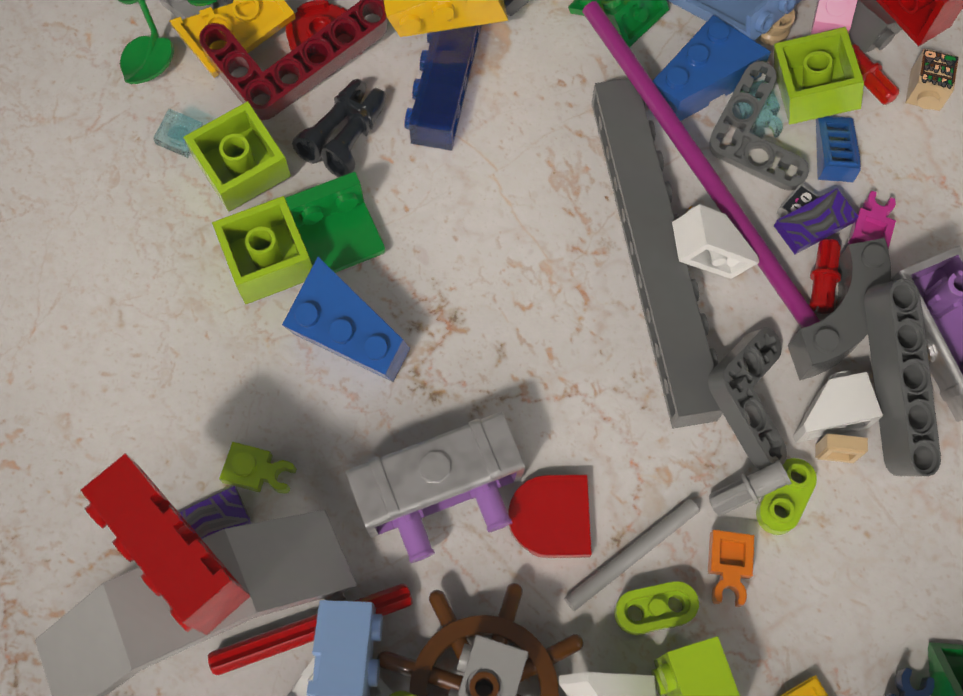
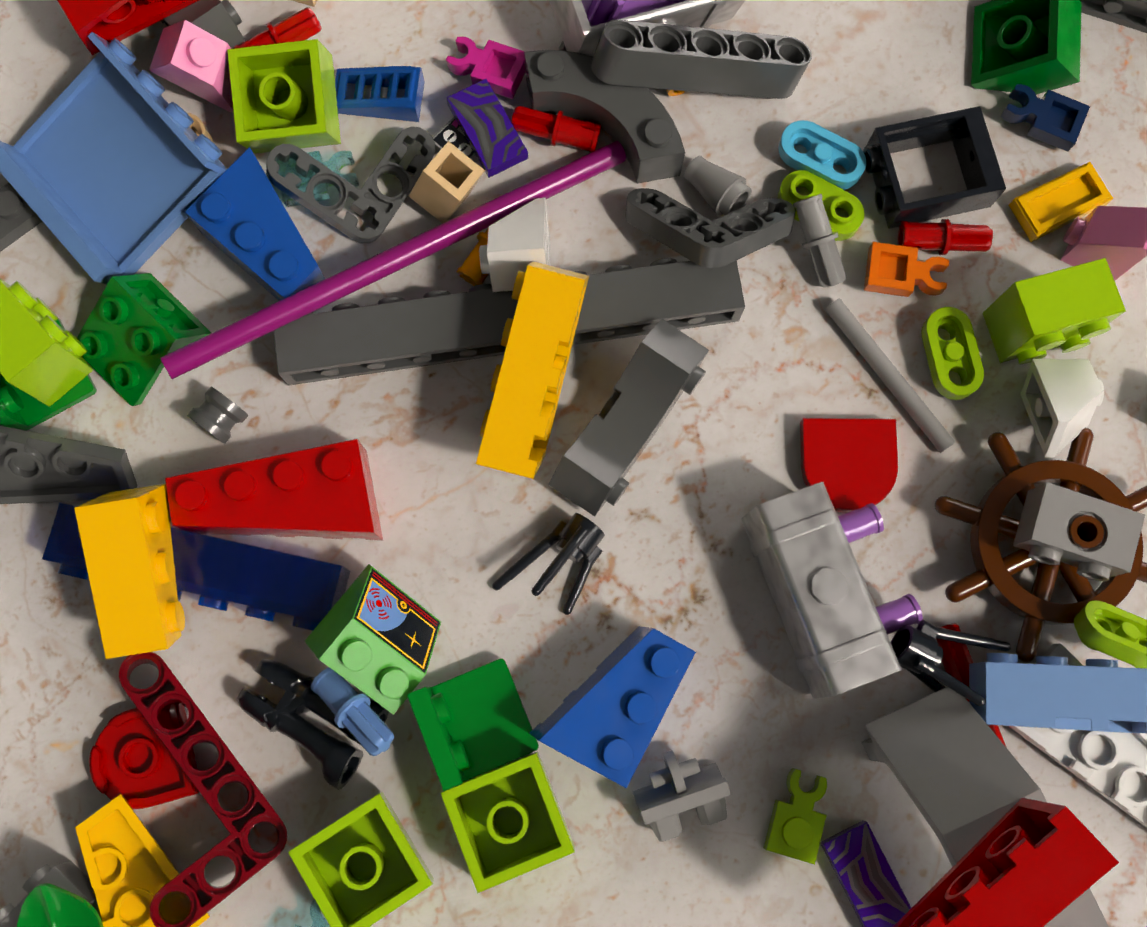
camera: 90 degrees left, 10 degrees up
white slope [793,370,883,443] -> none
tan tile [815,433,868,463] -> none
none -> red wedge [165,439,383,541]
none -> dark grey wheel [187,386,248,444]
none -> bright green slope [304,564,441,715]
none -> medium blue axle [311,668,394,756]
none -> tan brick [409,141,485,223]
none -> yellow wedge [476,262,589,479]
none -> black plant [492,513,605,615]
none -> dark grey brick [548,319,709,517]
none -> light grey hips [633,750,731,842]
none -> light grey cone [684,156,752,215]
none -> medium azure plate [778,120,866,190]
none -> black window [863,106,1006,229]
none -> black plant [891,620,1011,706]
none -> red axle [898,219,993,255]

